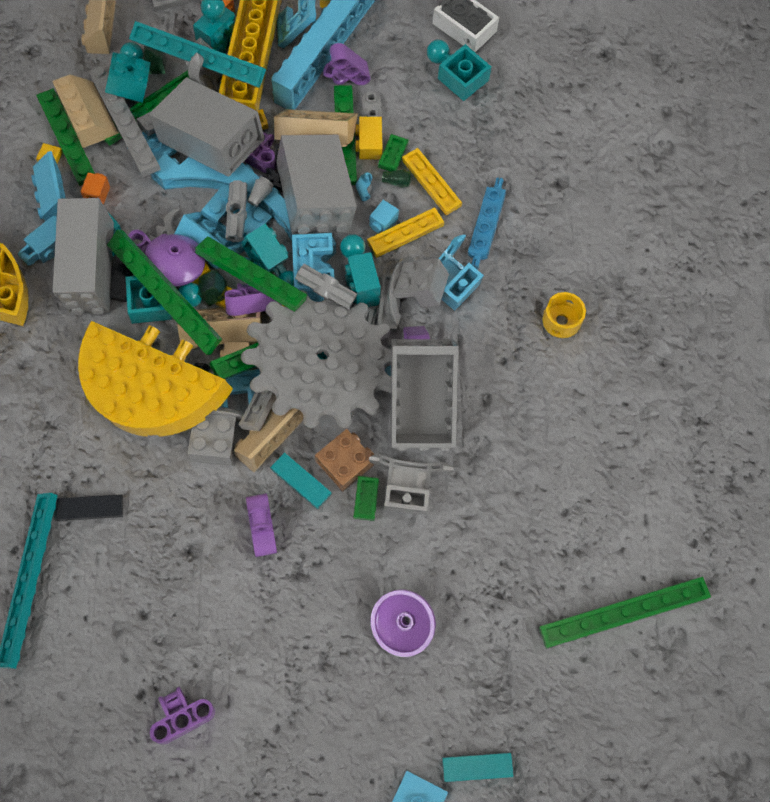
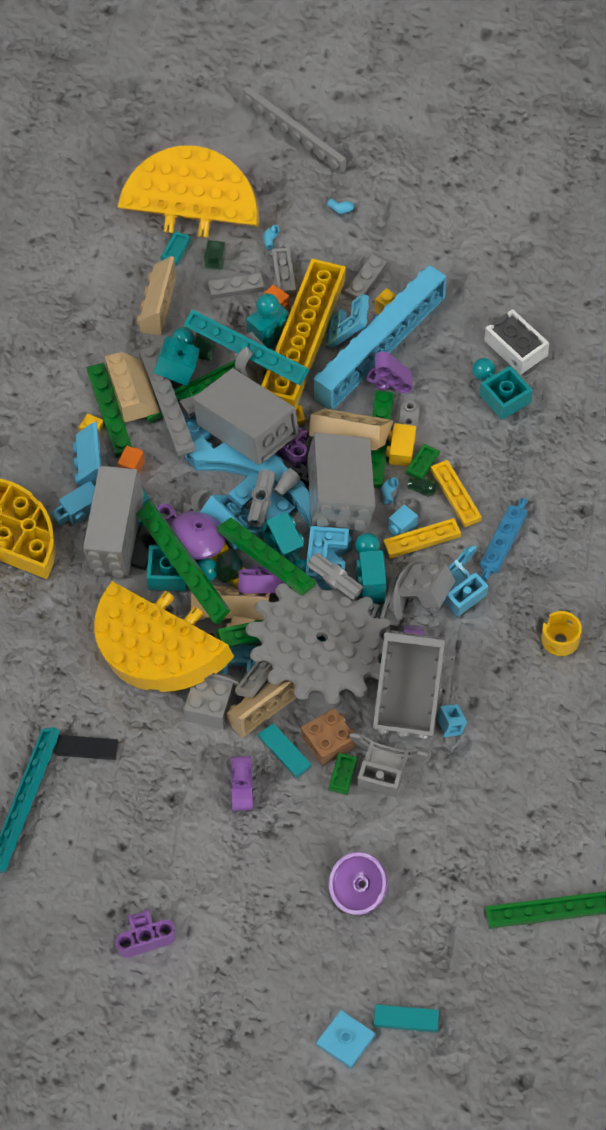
camera: 15 degrees right, 10 degrees down
none -> medium azure brick [436,704,467,737]

